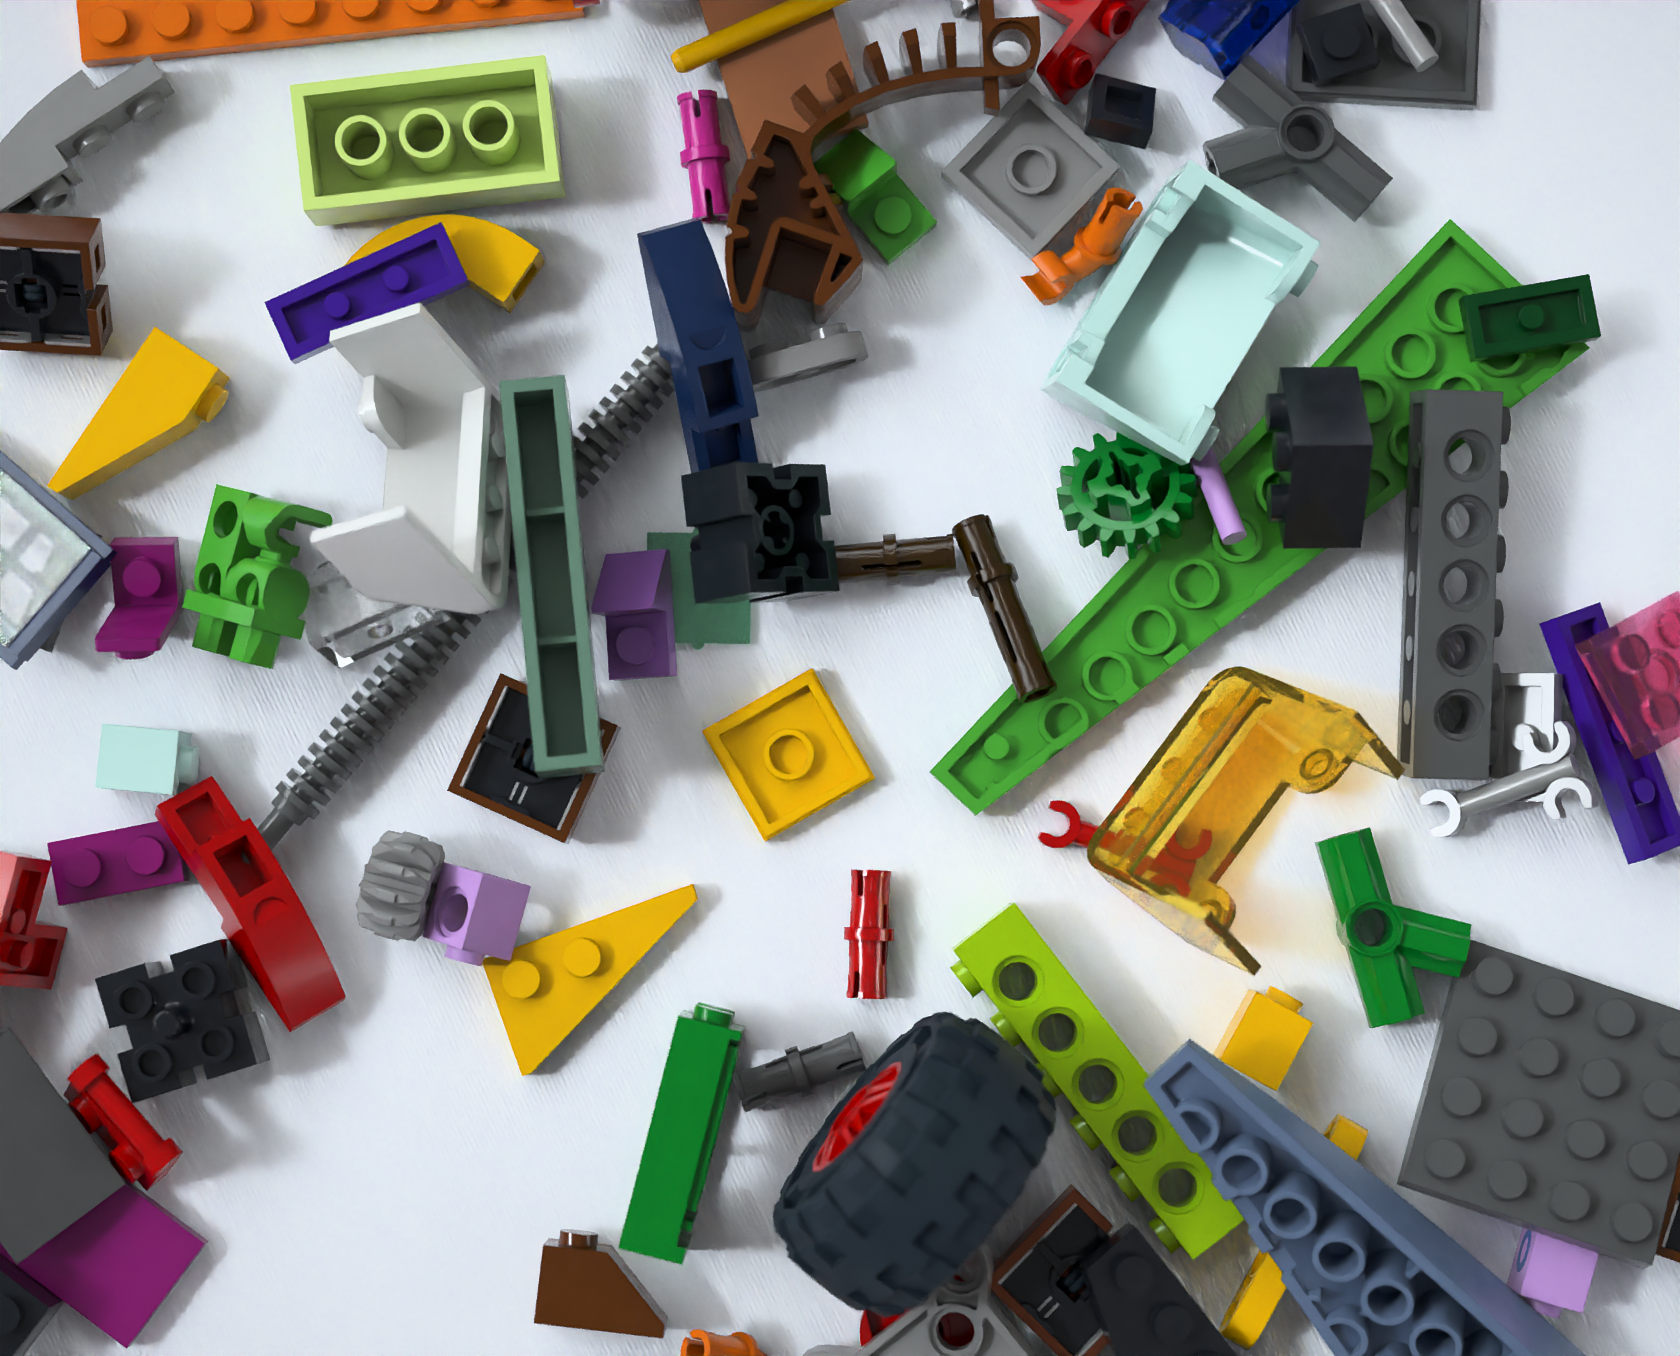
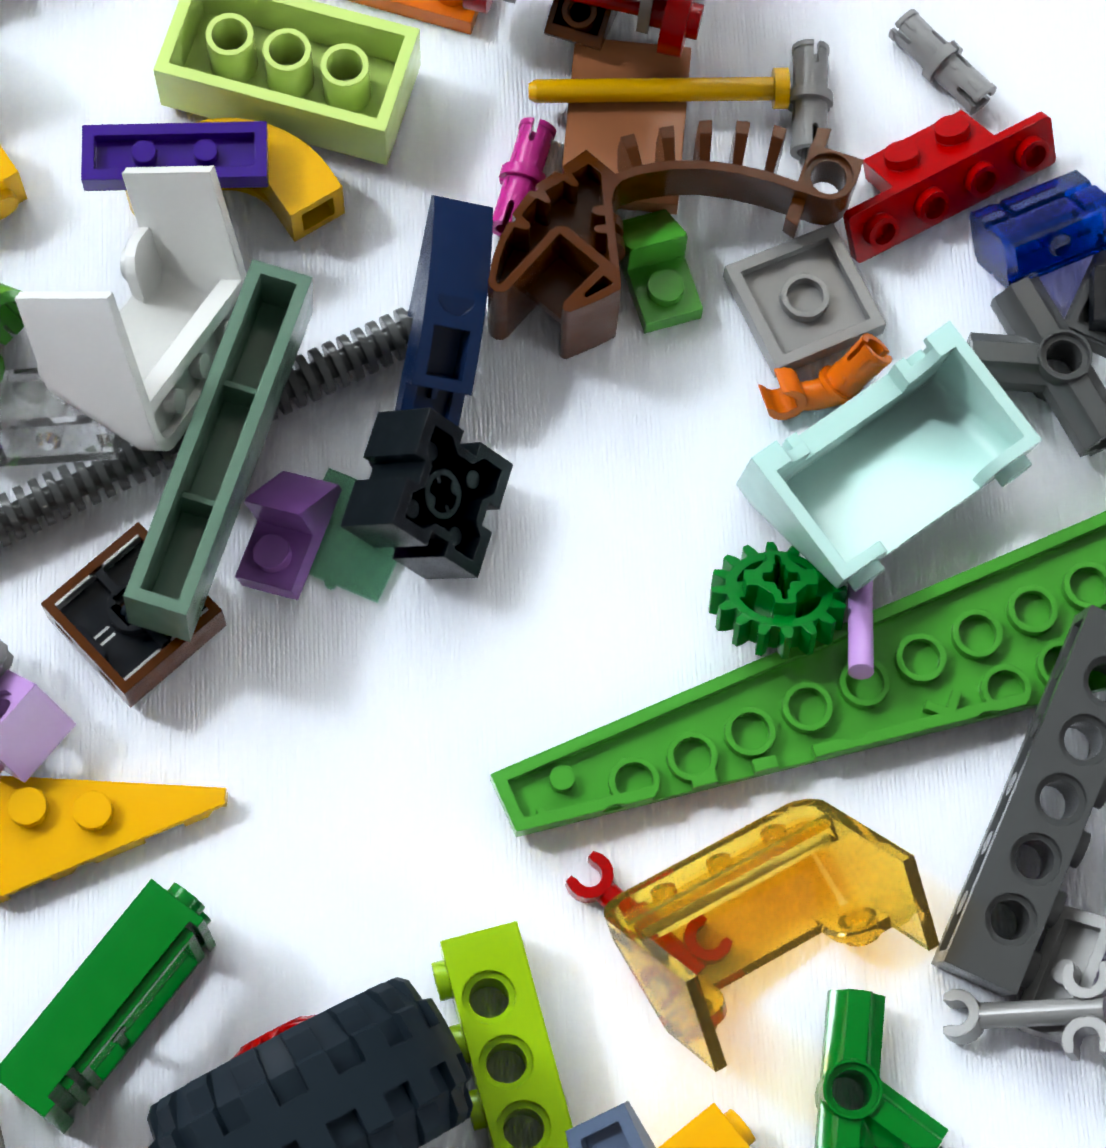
camera: 20 degrees right, 15 degrees down
yellow tile [702,668,875,842] -> none
dark grey pin [732,1031,866,1113] -> none
light grey plate [747,323,869,392] -> none
dark brown pin [835,533,956,585] -> none
red pin [844,869,894,999] -> none
dark brown pin [951,514,1057,703] -> none
black plate [1084,73,1156,150] -> none
black brick [1265,366,1374,549] -> none

